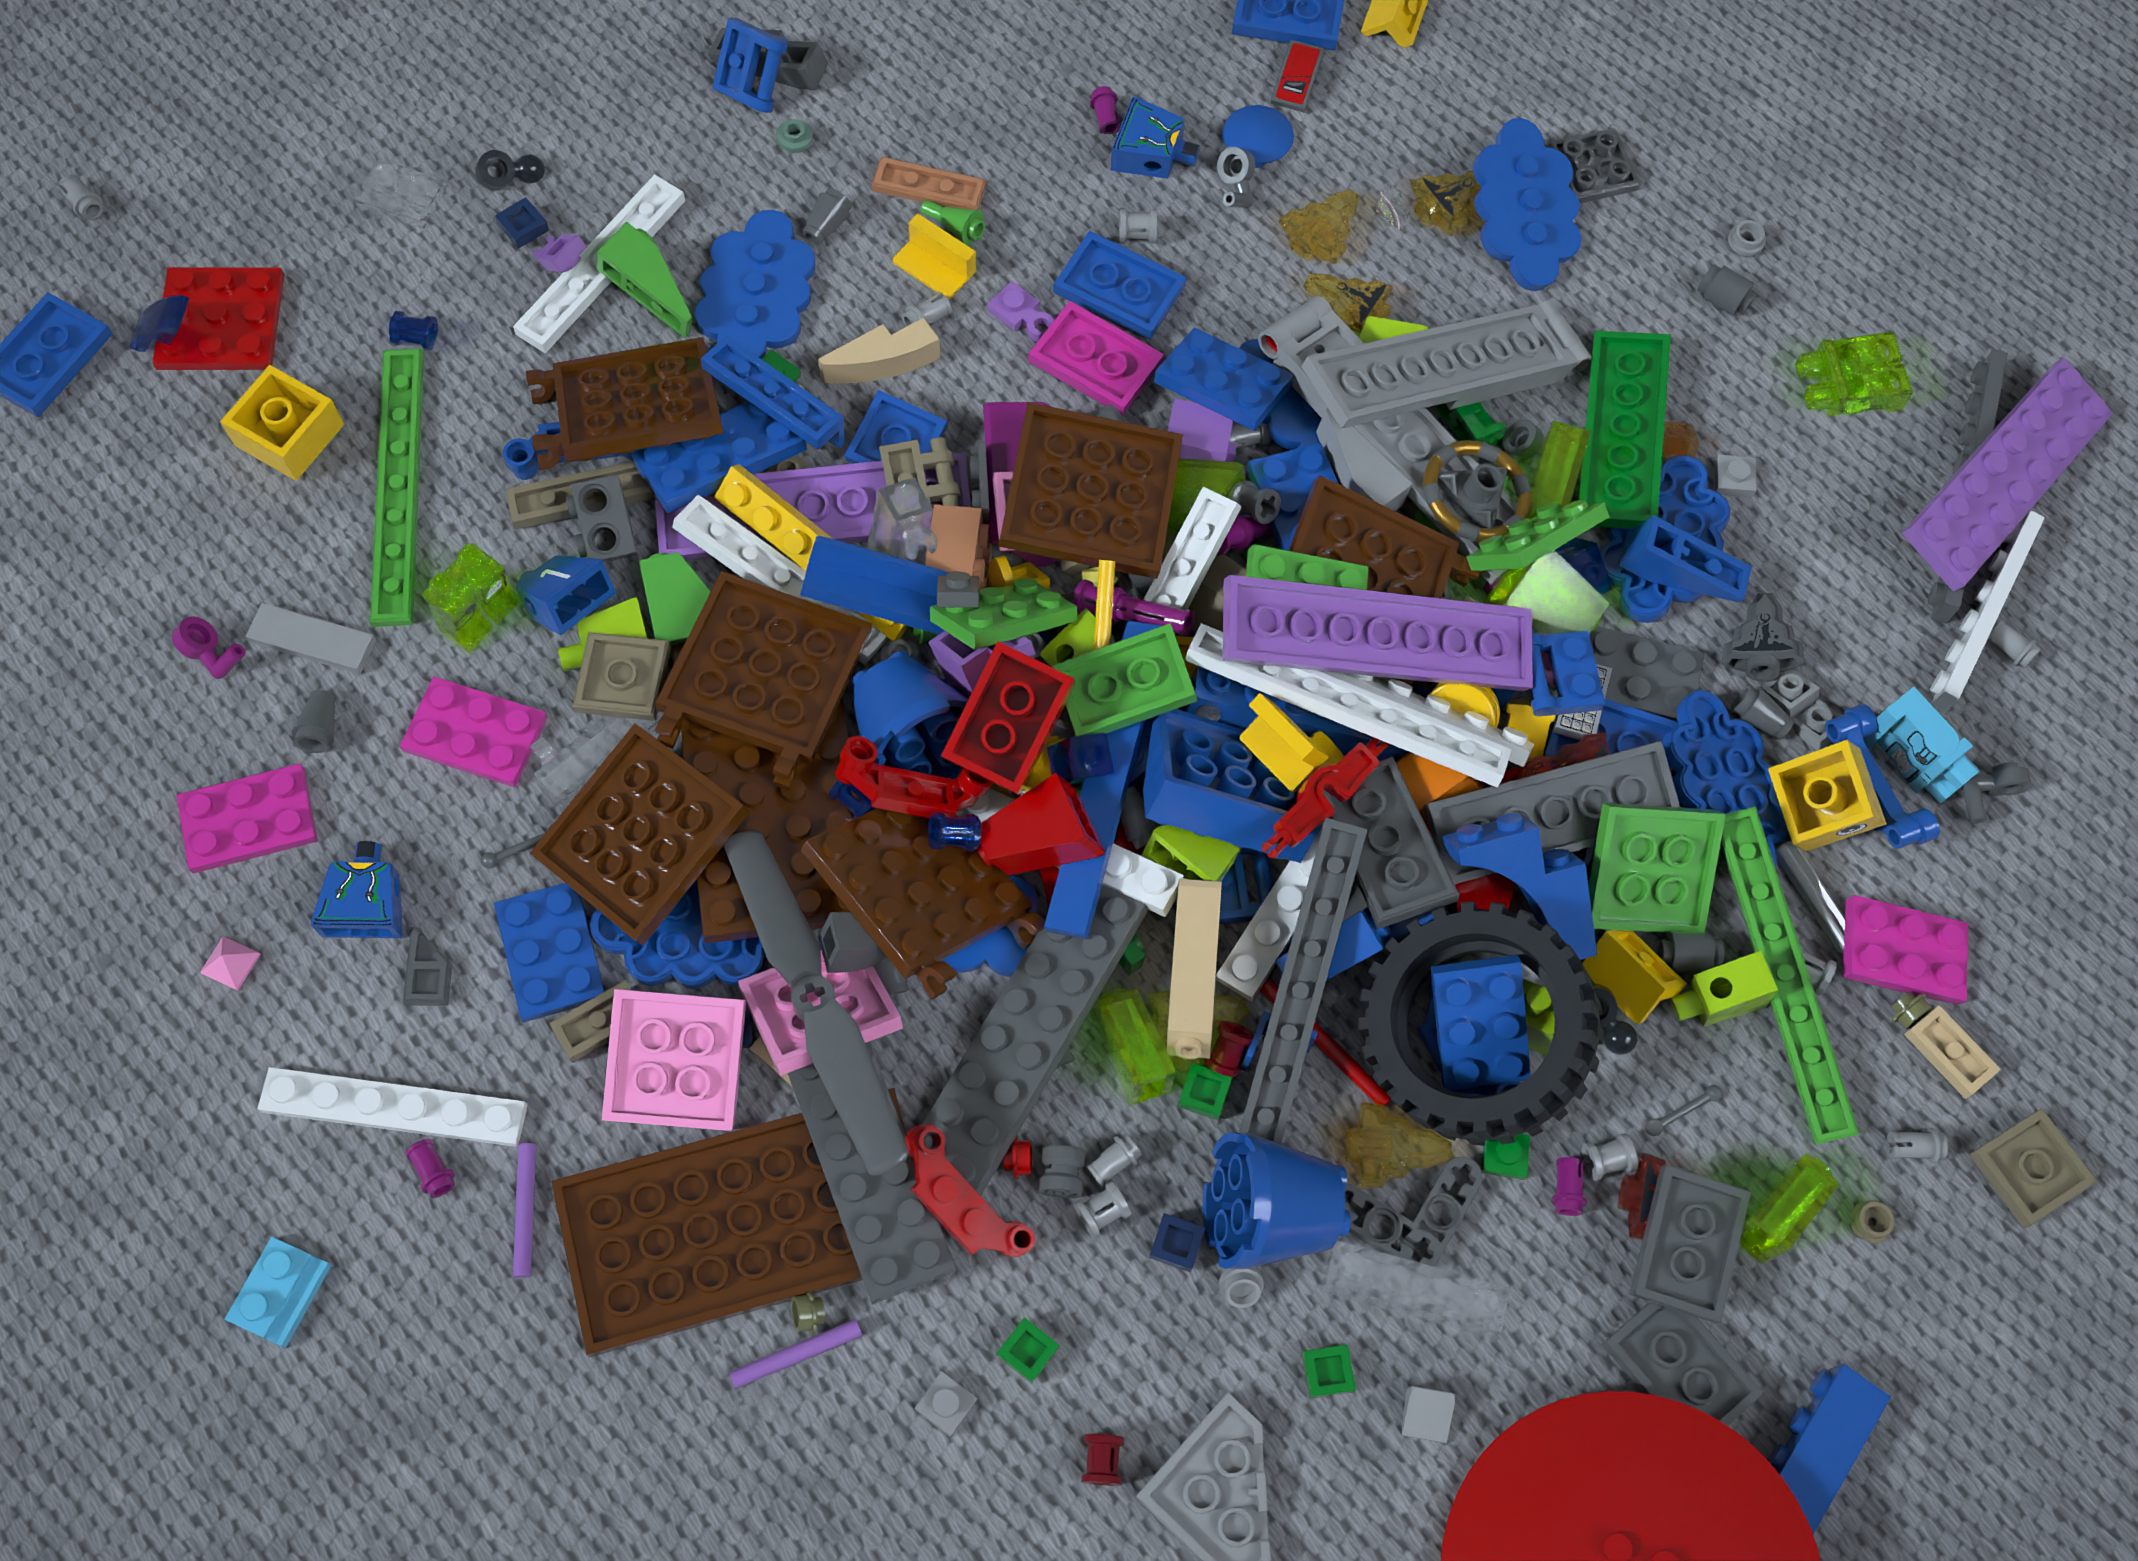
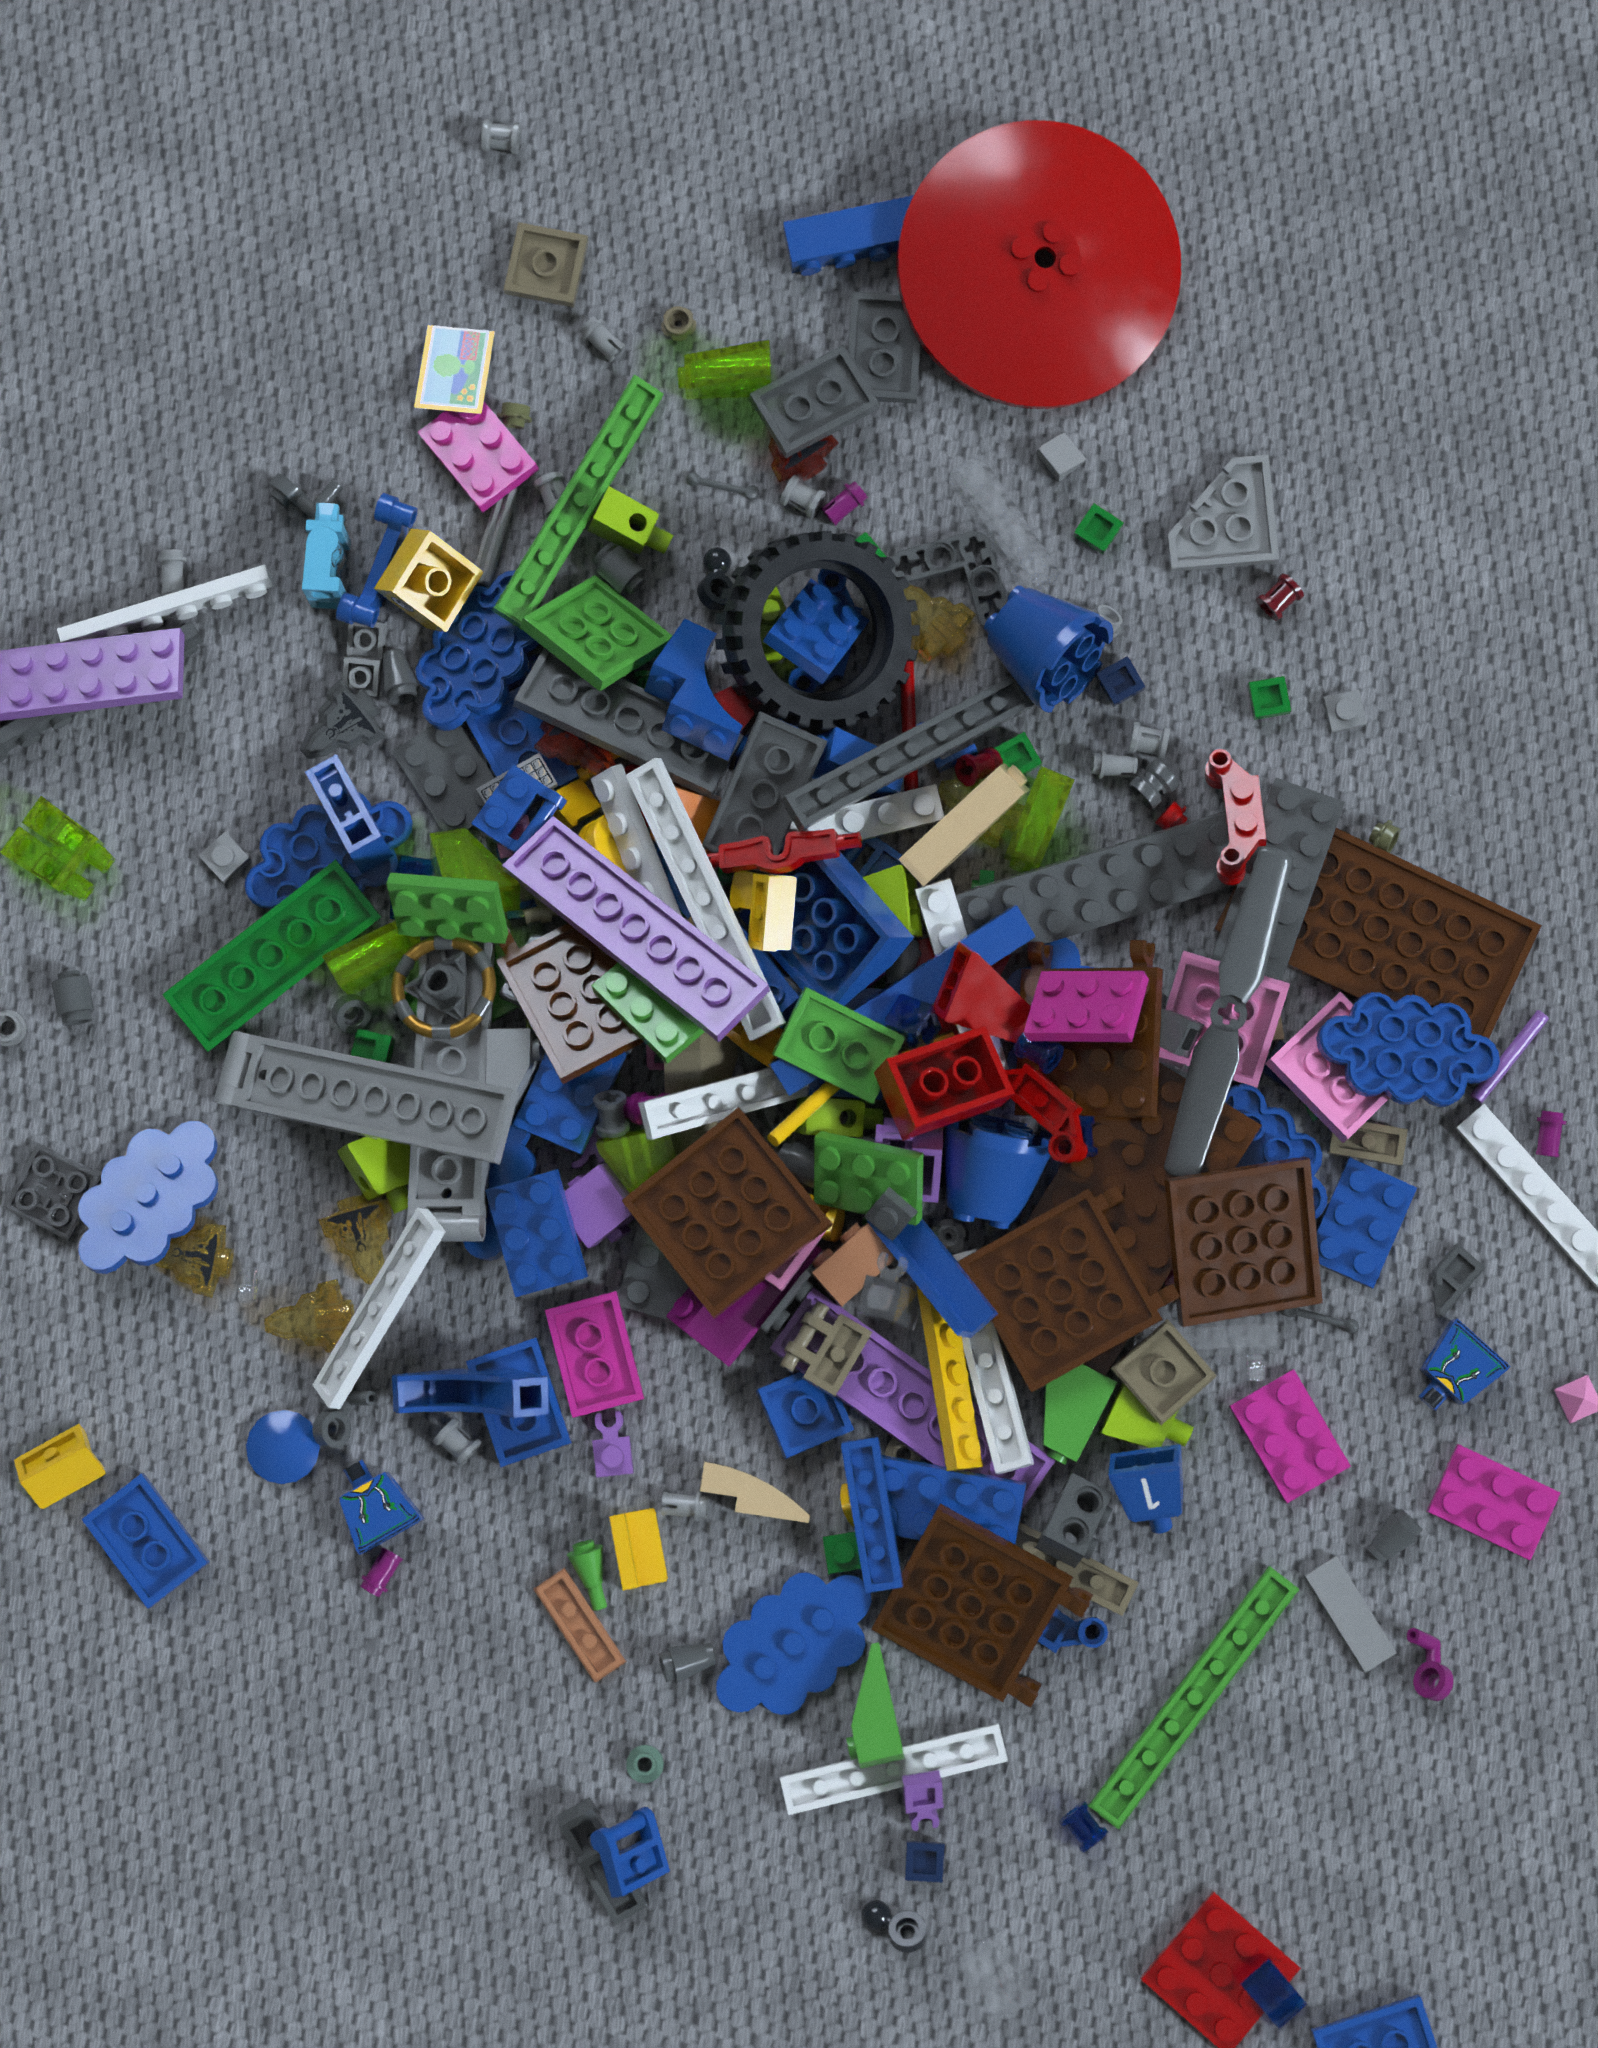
camera: 130 degrees left, 15 degrees up
yellow brick [220,364,345,481] -> none
clear neon green hips [422,543,522,654] -> none
medium lavender bar [729,1319,862,1389] -> none
magenta pin [1073,580,1195,636] -> none
slope [1271,40,1325,113] -> none
yellow panel [1582,930,1687,1024] -> none
clear orange slope [1662,421,1699,462] -> none
tan plate [1904,1005,2001,1099] -> none
none -> white plate [313,1207,446,1409]
none -> blue arch [392,1368,549,1418]
none -> sticker [414,325,495,414]
none -> dark pink plate [1023,971,1149,1042]
none -> blue plate [1316,992,1500,1107]

